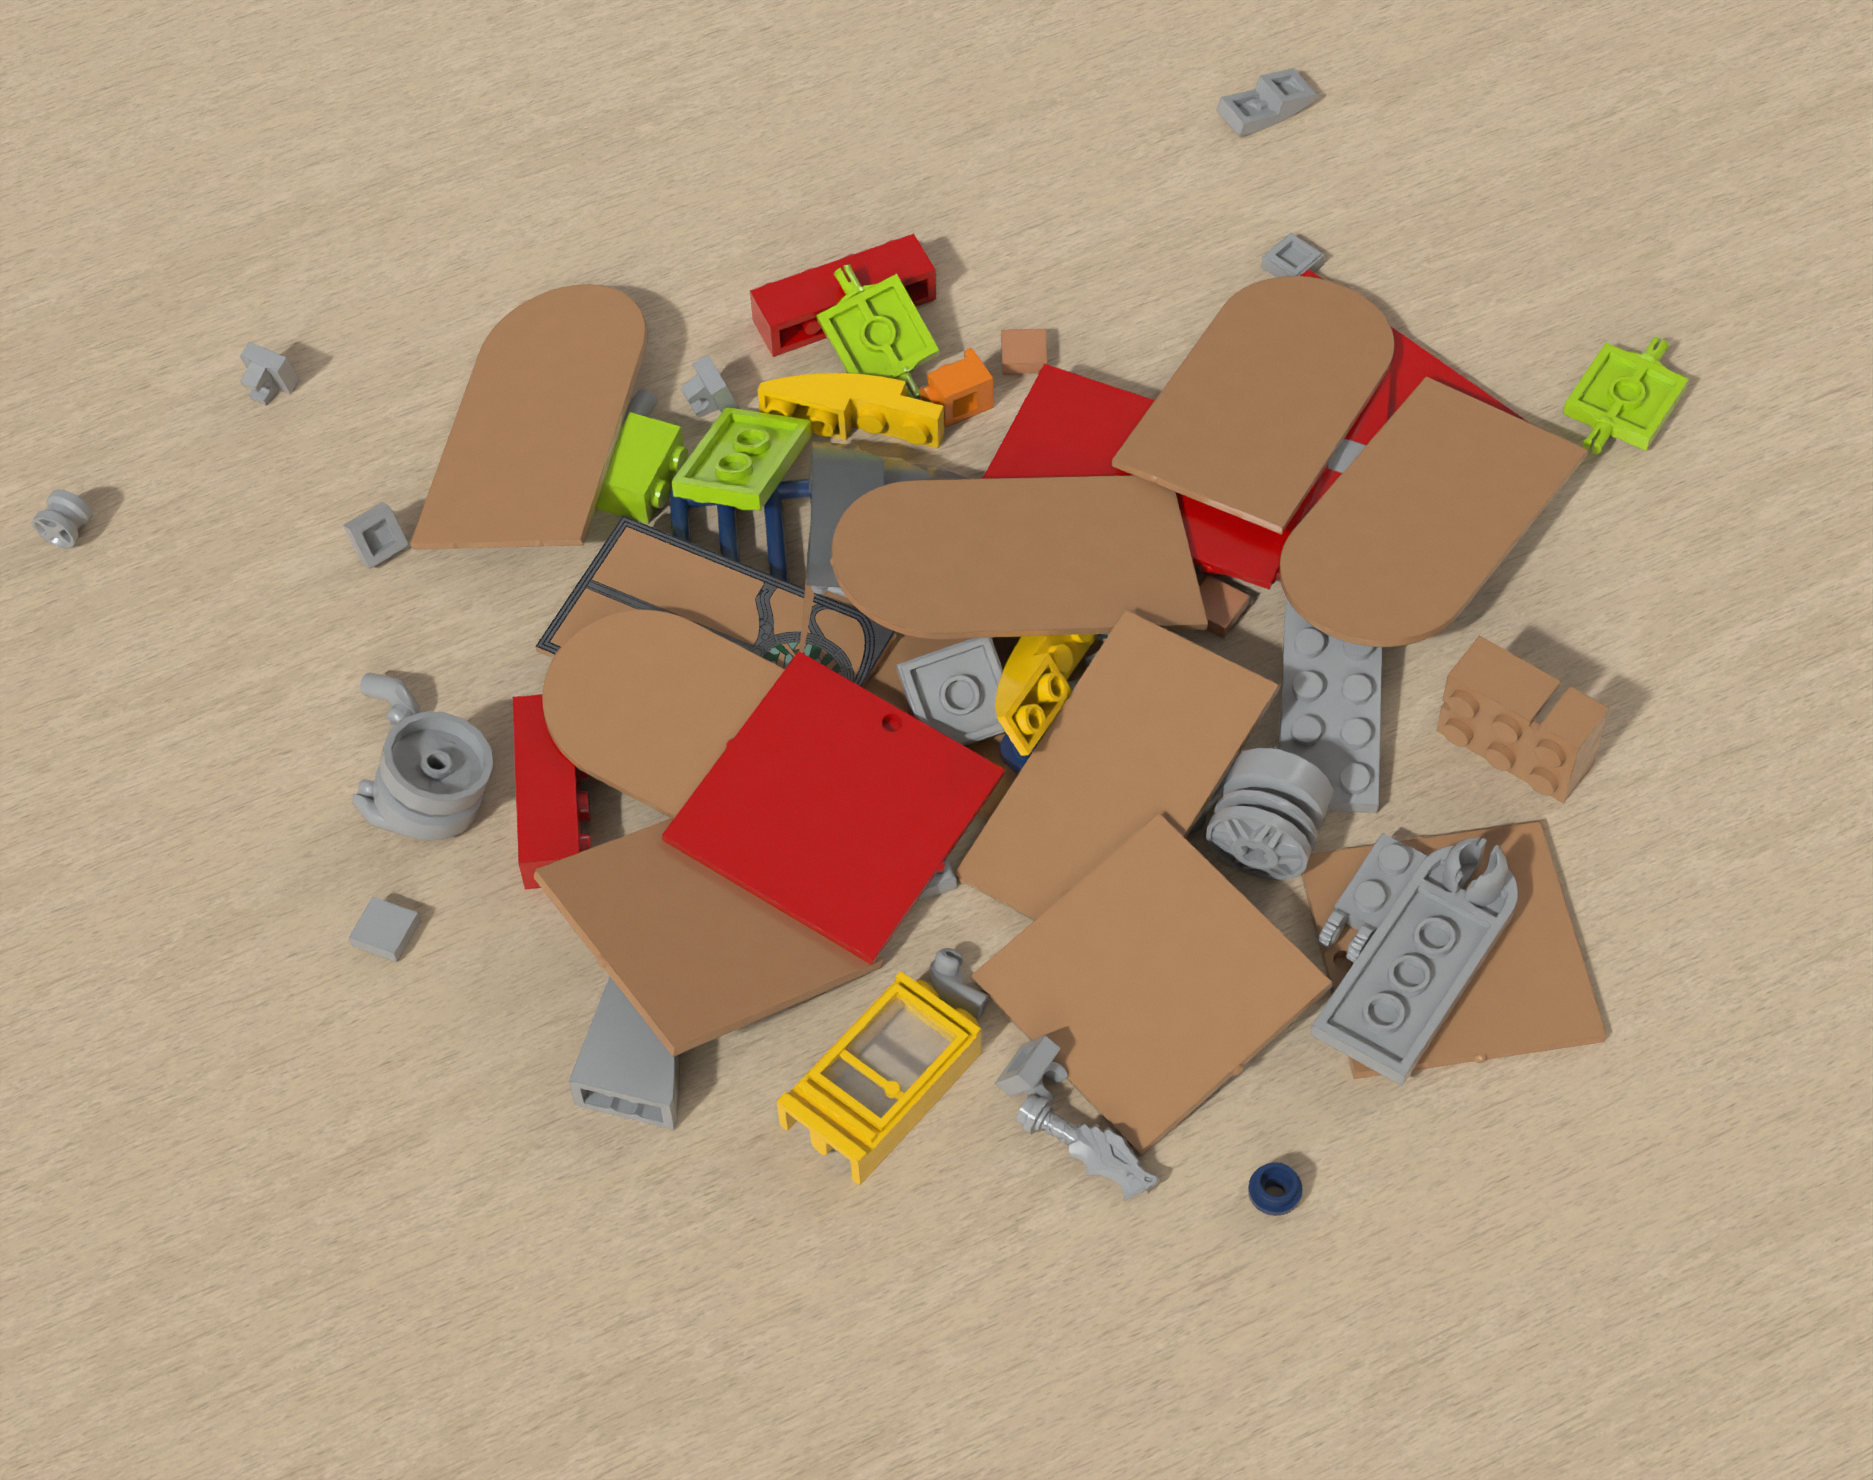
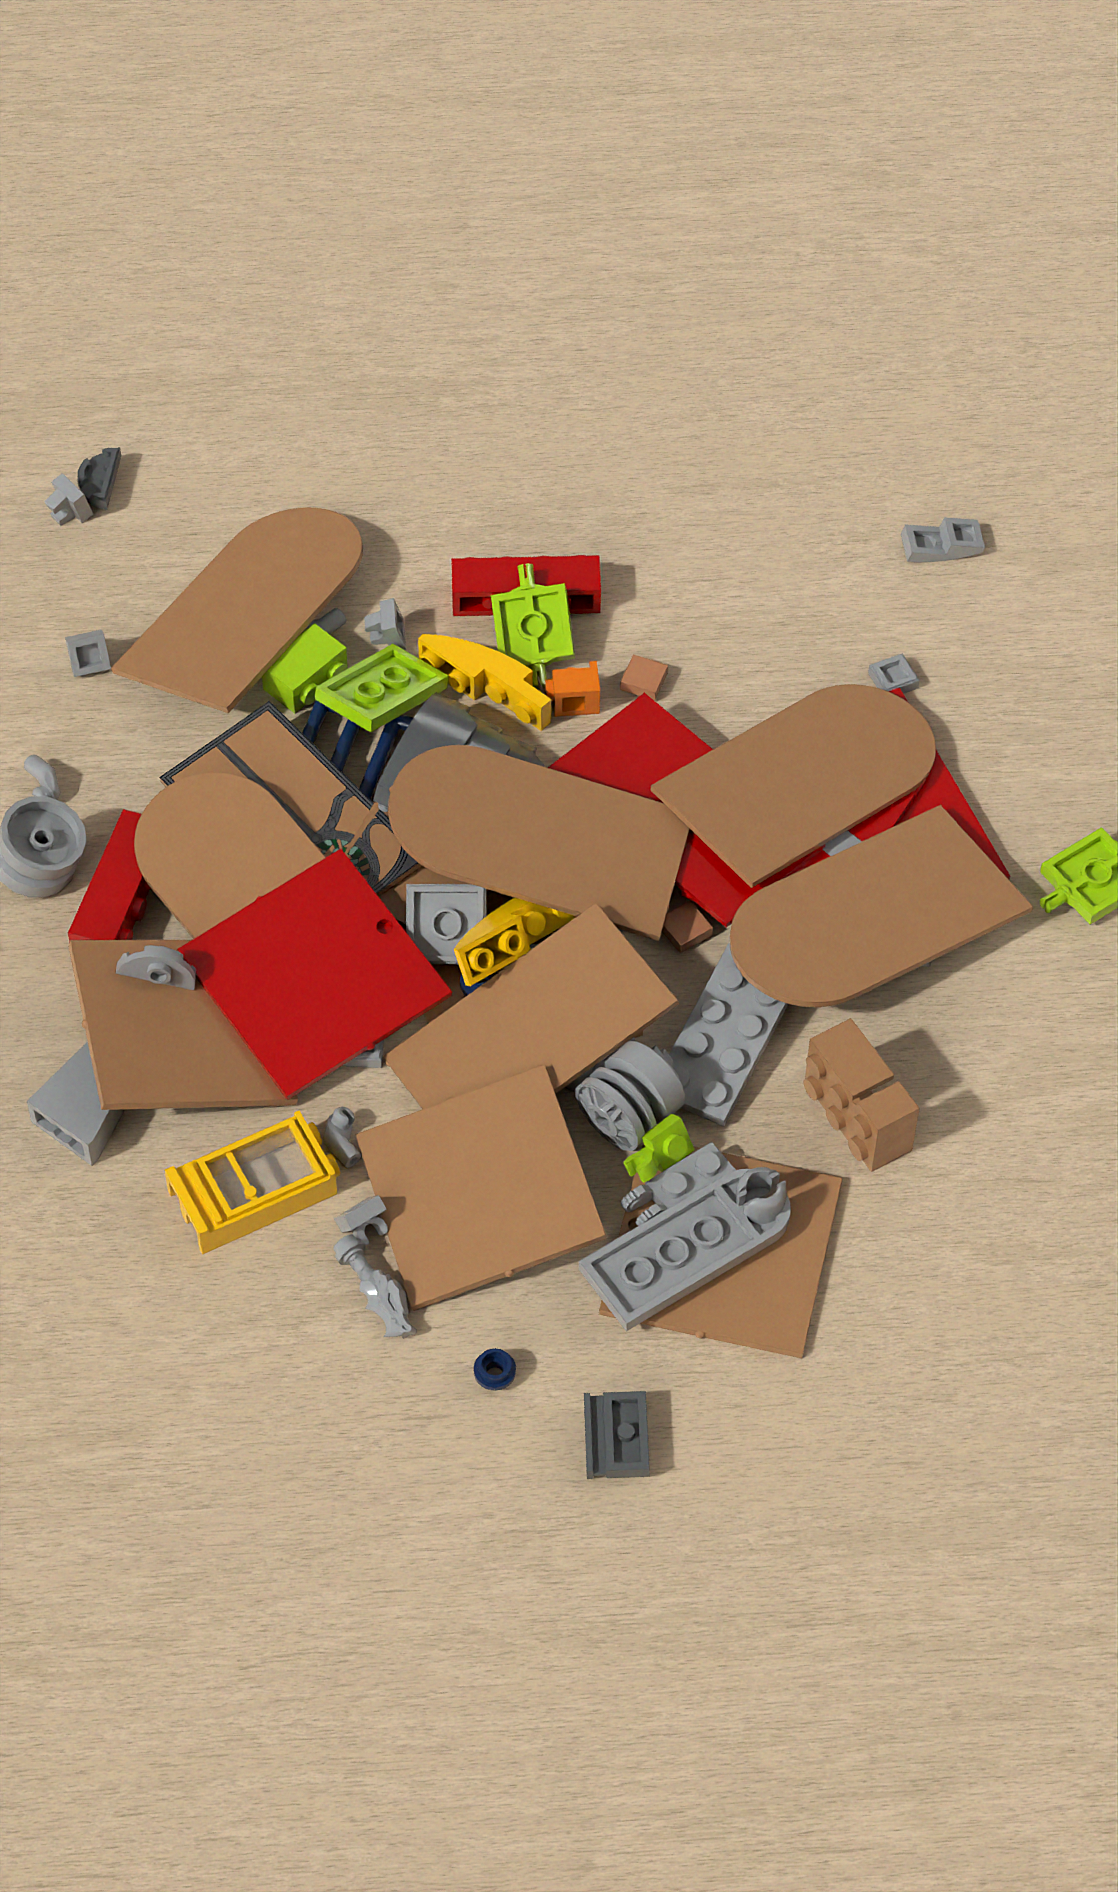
camera: 20 degrees right, 0 degrees up
none -> dark grey plate [77,447,122,510]
none -> light grey plate [115,945,196,990]
none -> dark grey plate [584,1391,650,1479]
none -> lime plate [623,1113,695,1182]

